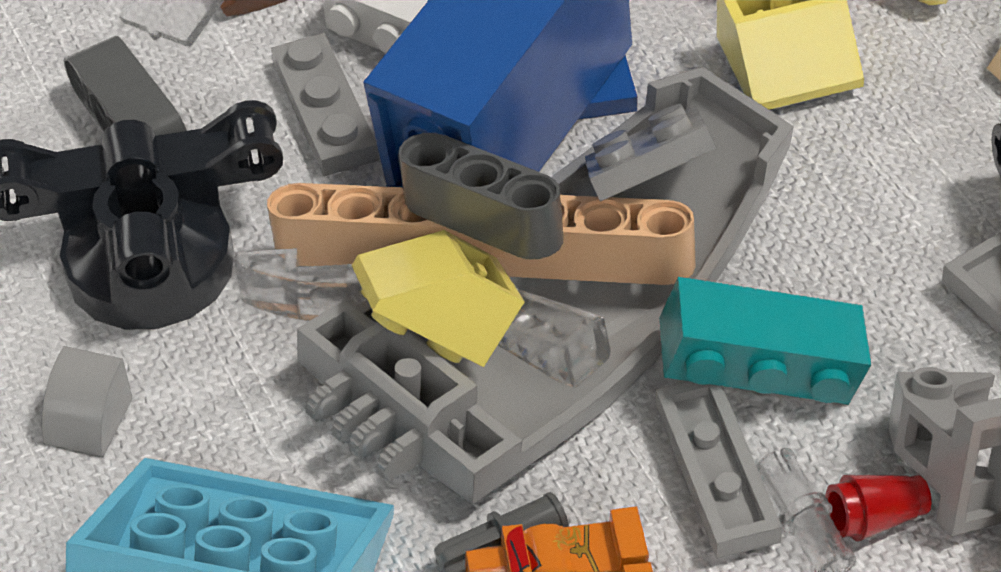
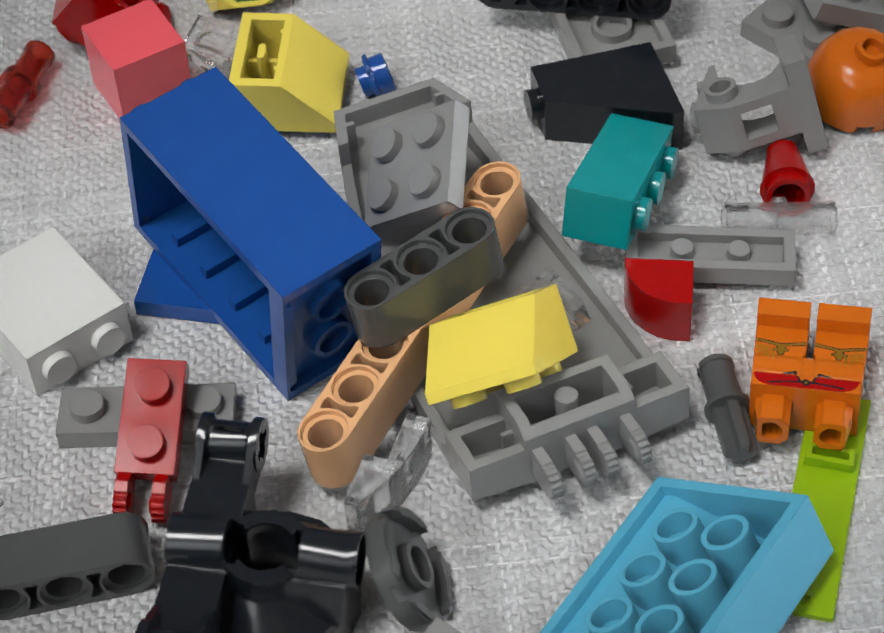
camera: 70 degrees left, 0 degrees up
none -> hinge [112,358,190,524]
none -> blue plate [355,52,397,97]
none -> dark grey tile [365,505,452,633]
none -> black slope [524,42,684,150]
none -> red brick [624,258,694,341]

